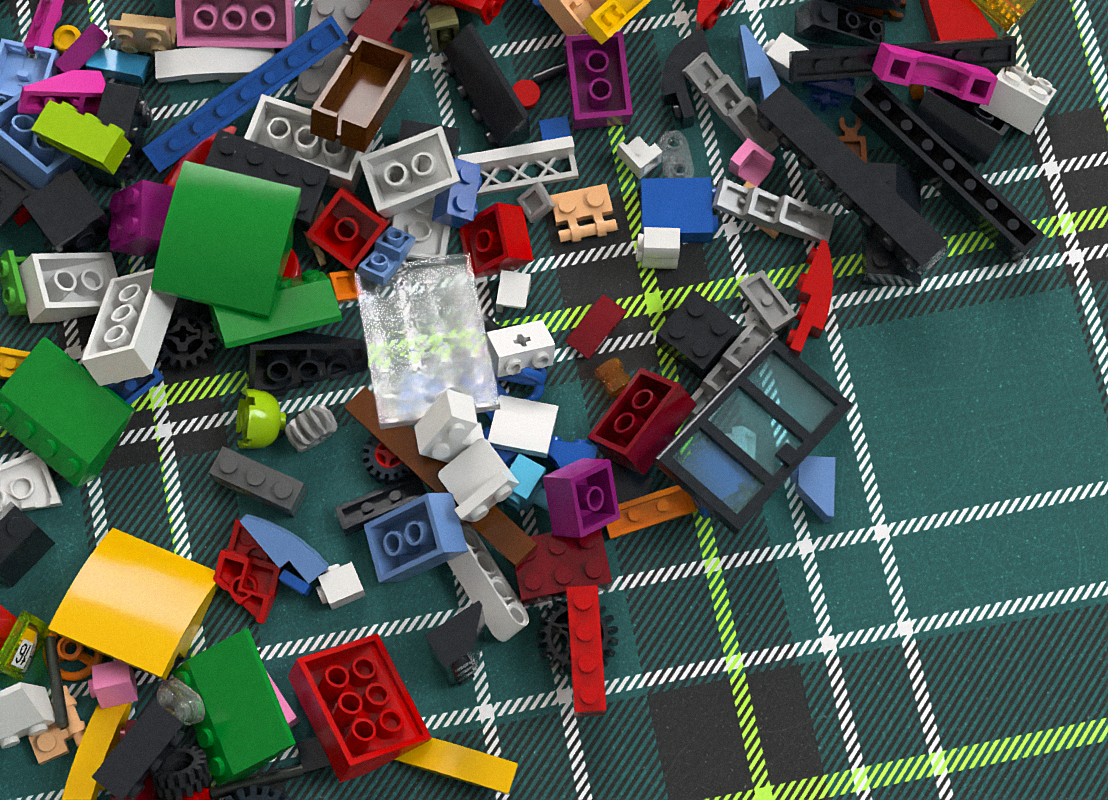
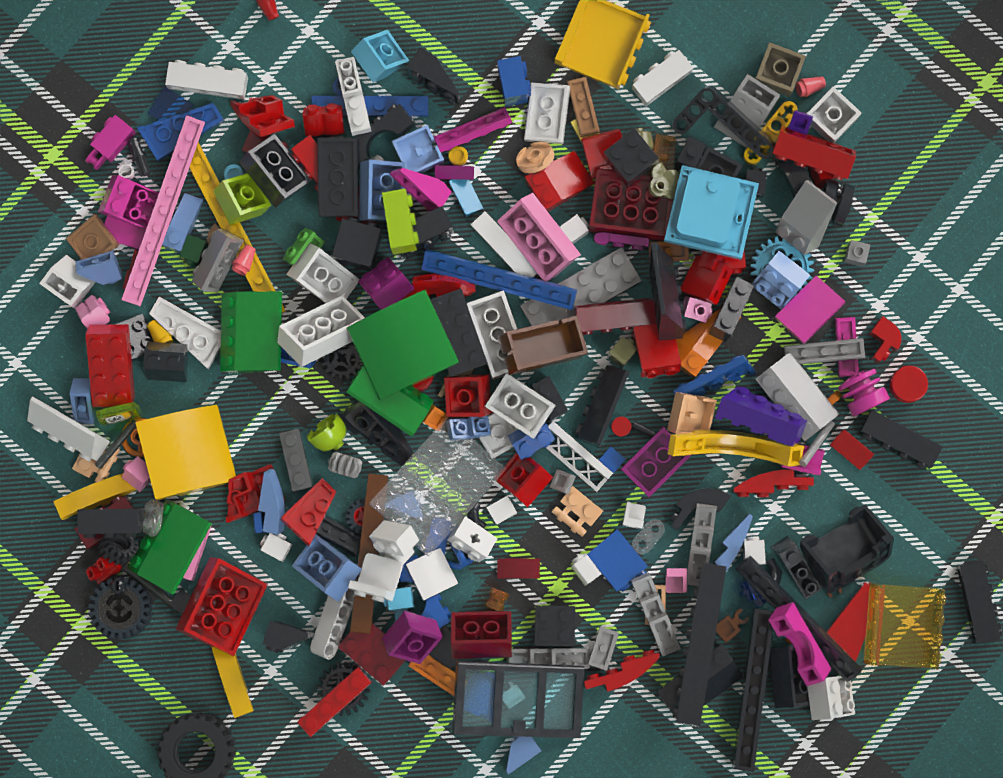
camera: 55 degrees right, 10 degrees up
tan bracket [108,13,177,55] -> none
none -> red wing [280,478,336,546]

